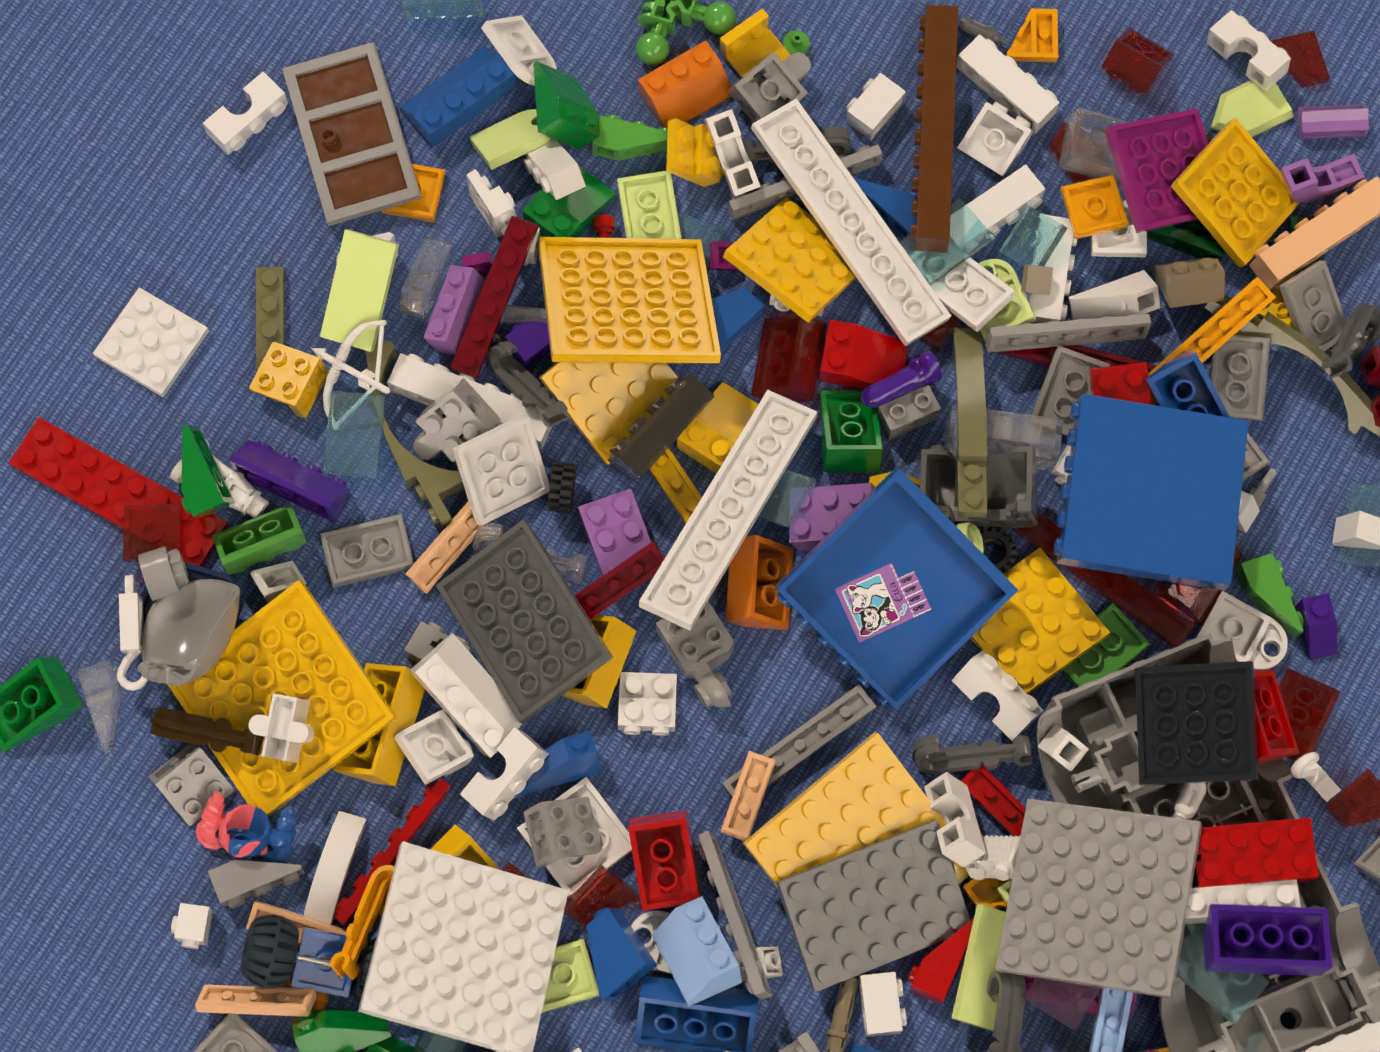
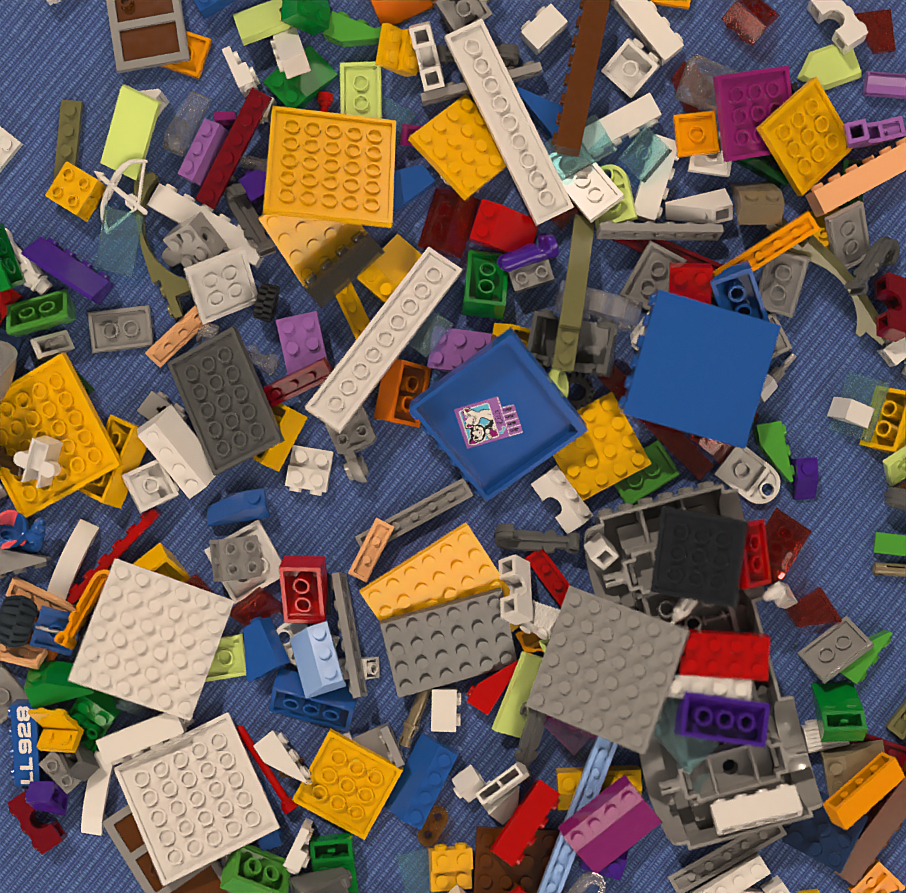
camera: 15 degrees right, 15 degrees up
white arch [460,727,548,821] -> none
dark tan tile [1021,264,1053,295] -> none

